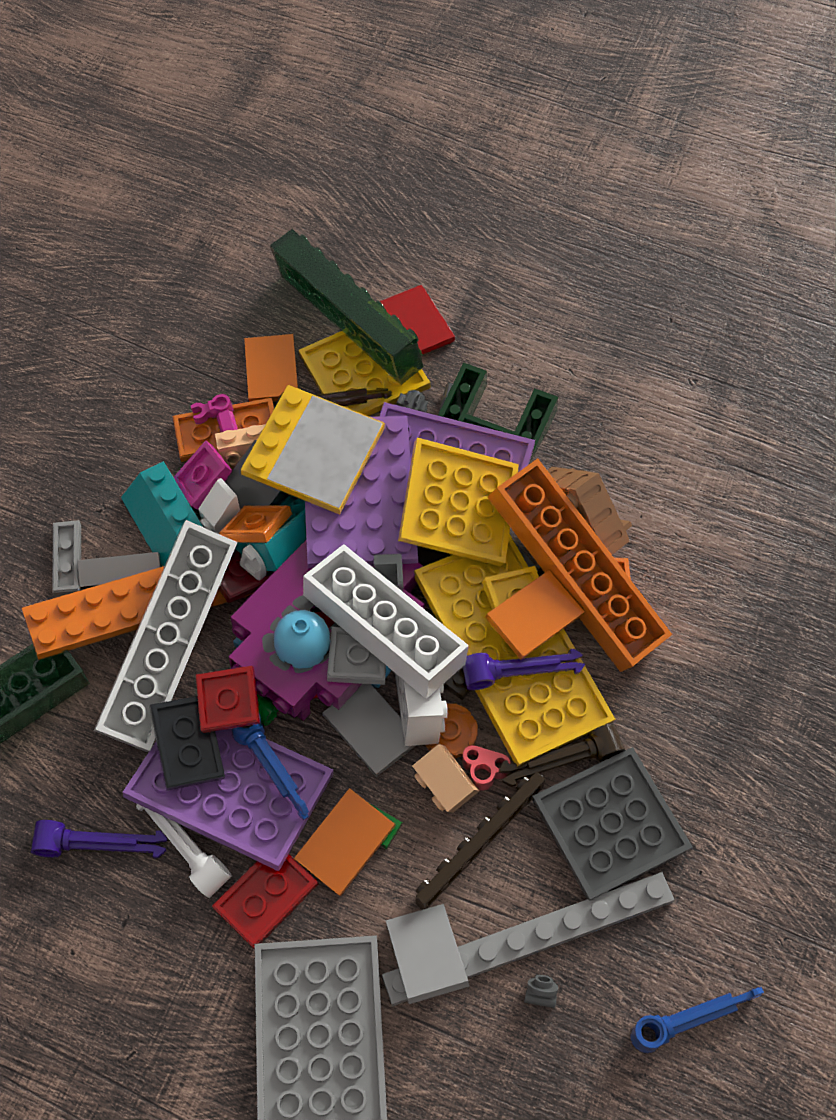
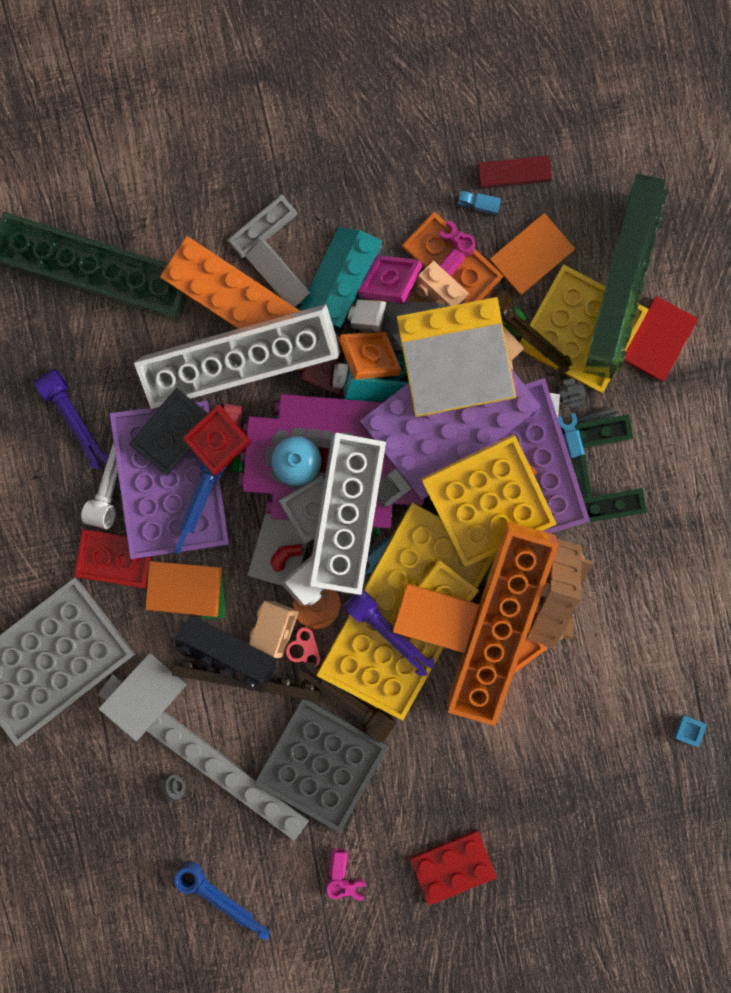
camera: 55 degrees right, 25 degrees up
none -> black brick [175,614,276,693]
none -> red arm [270,544,303,572]
none -> dark pink bar [326,848,366,901]
none -> red plate [410,829,497,906]
none -> dark azure bar [457,191,501,216]
none -> dark red tile [477,155,552,189]
none -> dark azure bar [558,413,585,458]
none -> dark azure plate [673,714,707,747]

